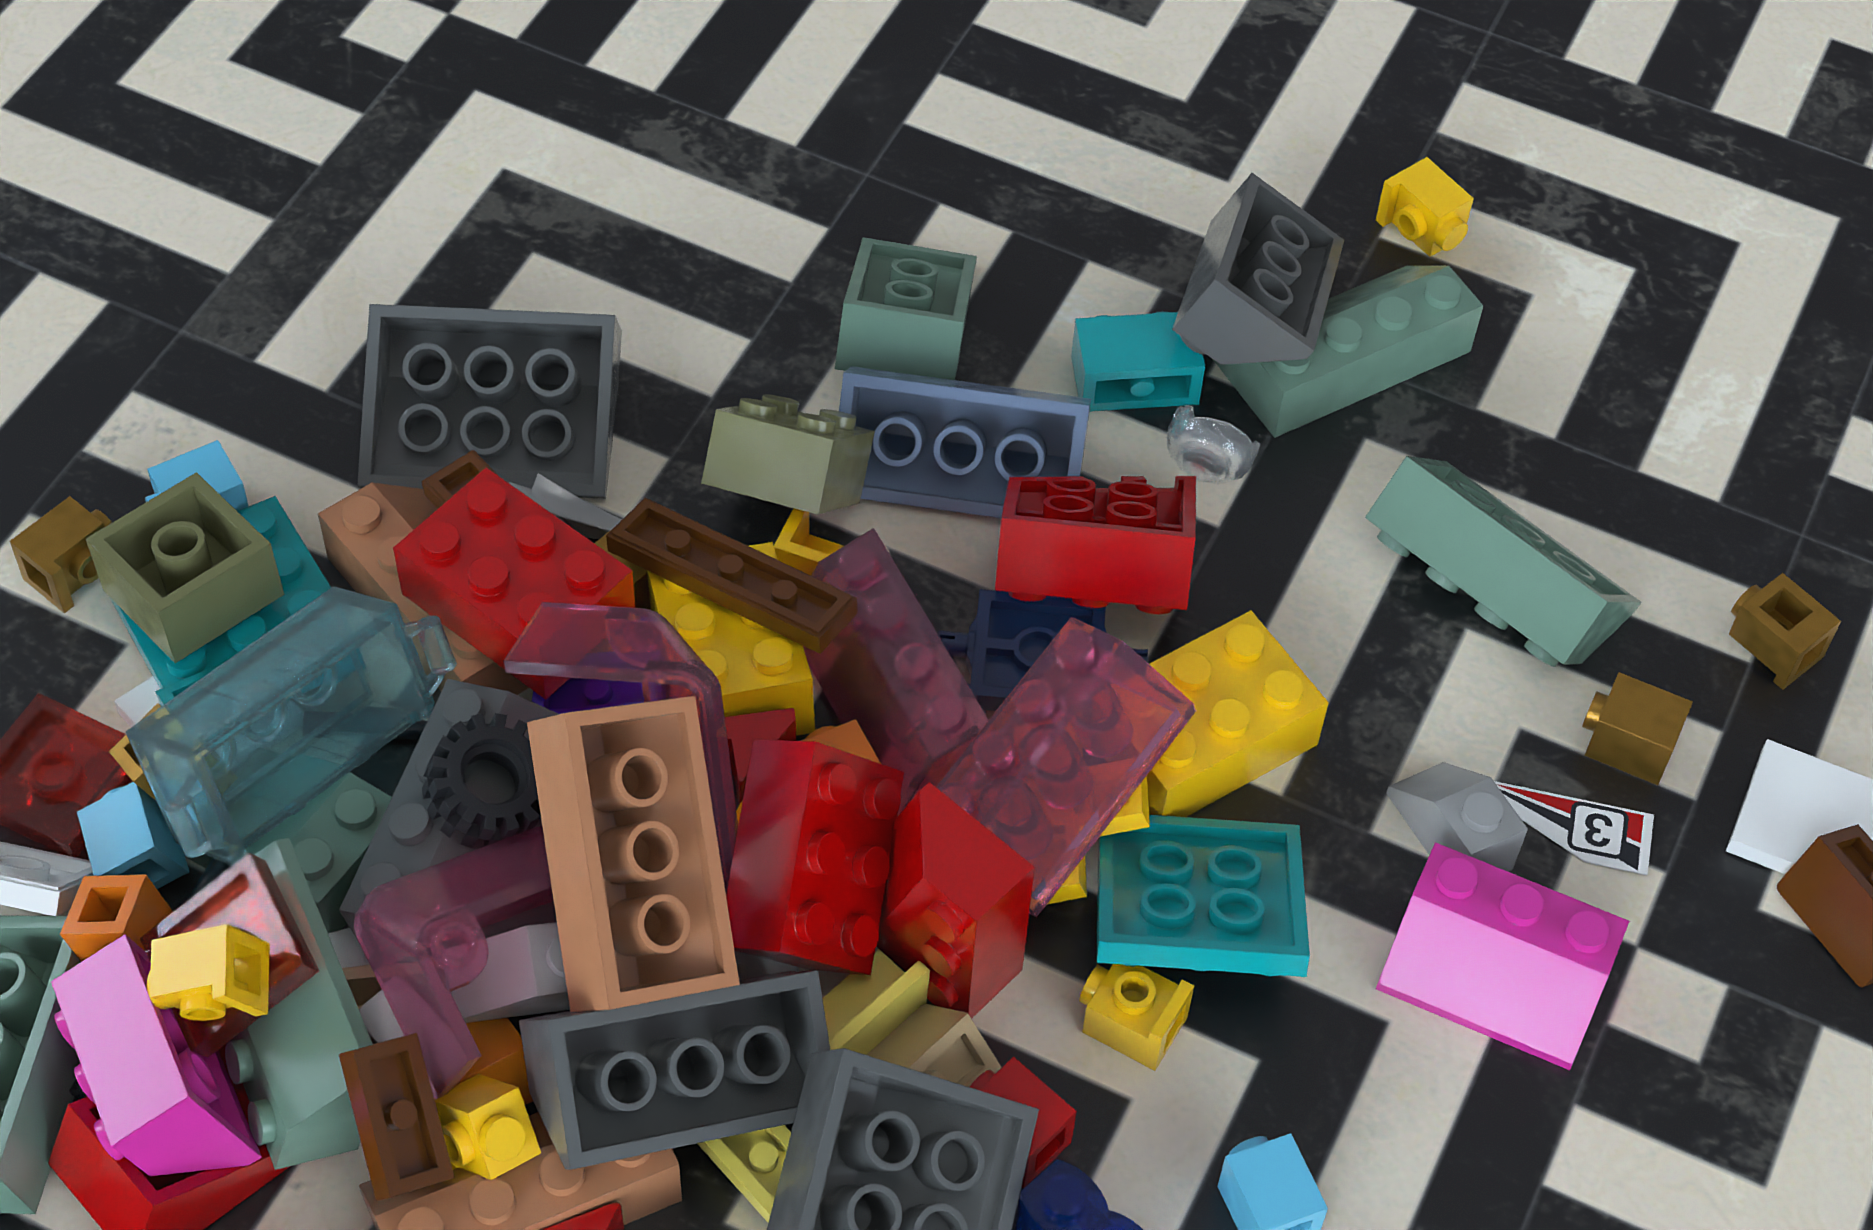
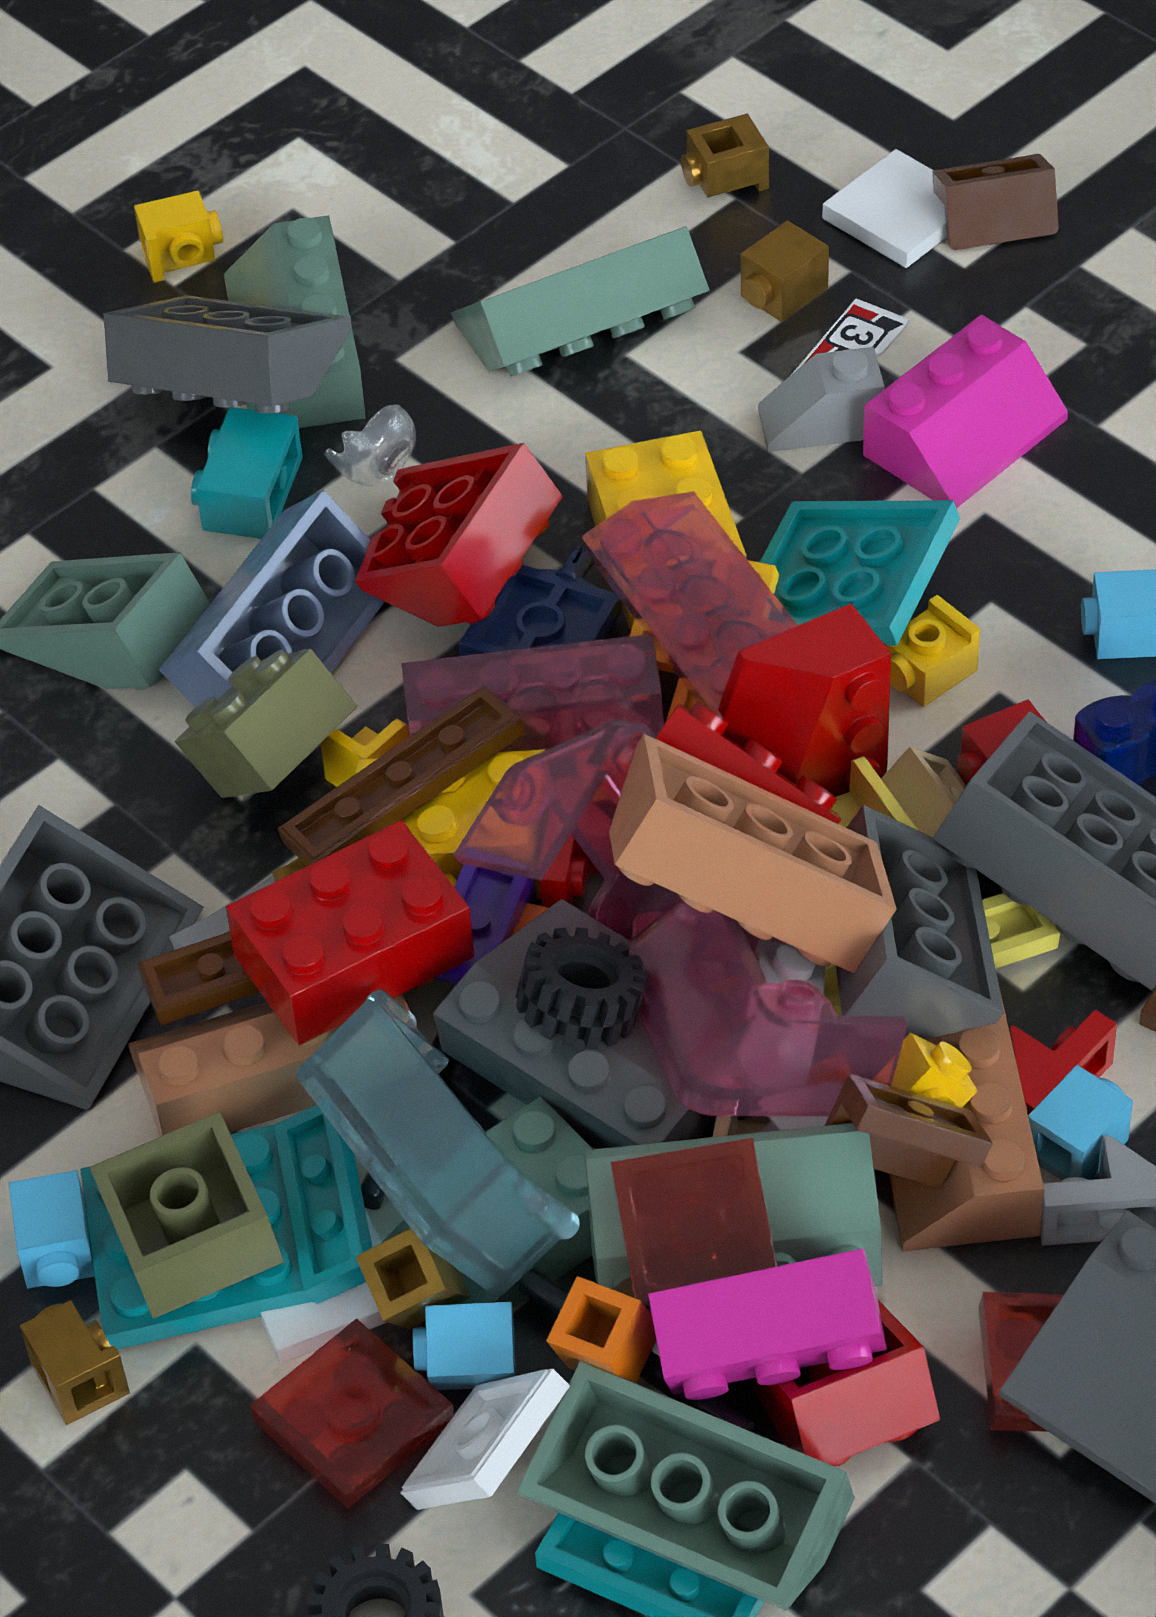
camera: 65 degrees left, 5 degrees down
yellow brick [147,924,270,1021] -> none

